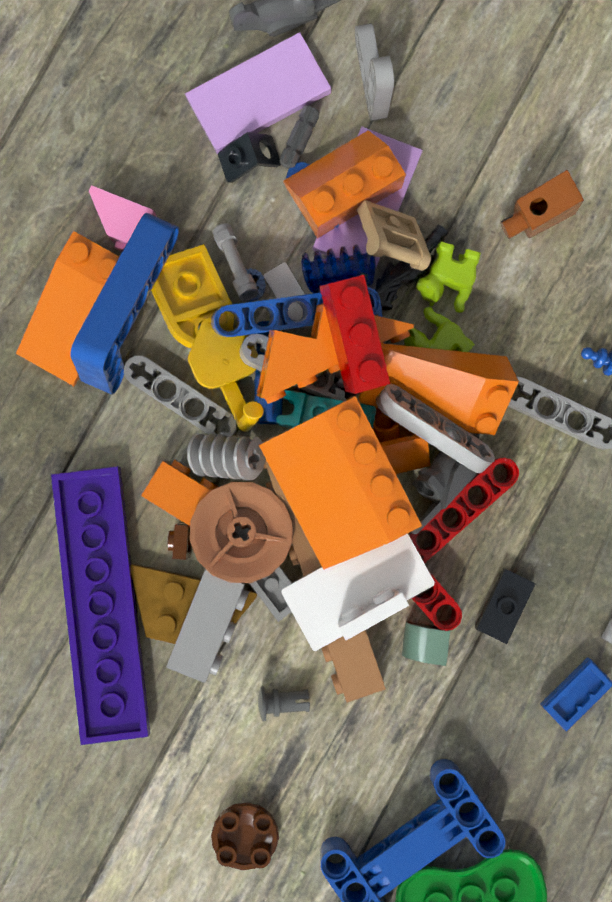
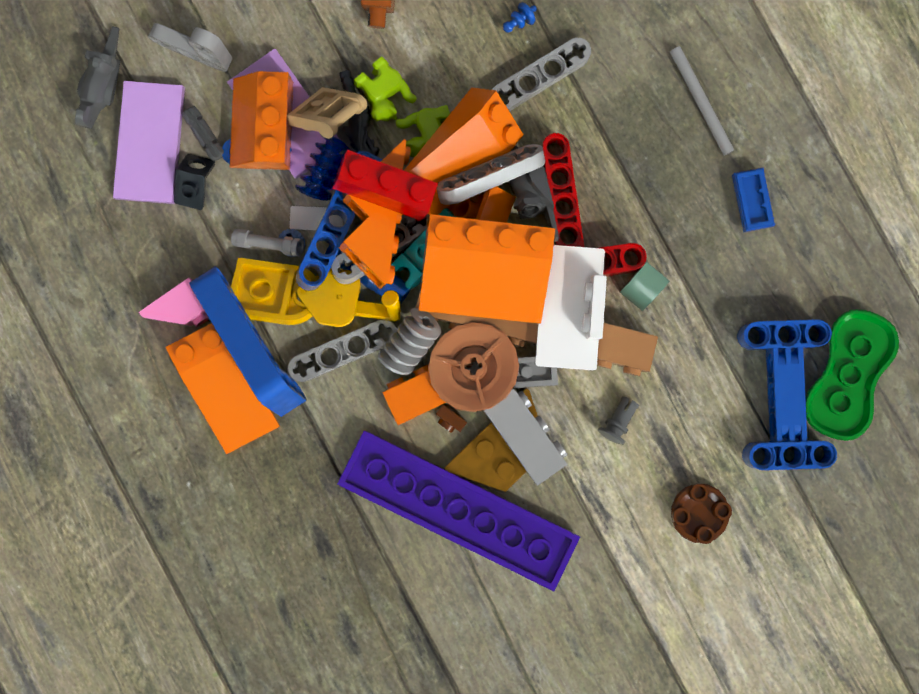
camera: 60 degrees left, 0 degrees up
black plate [475,568,536,644] -> none

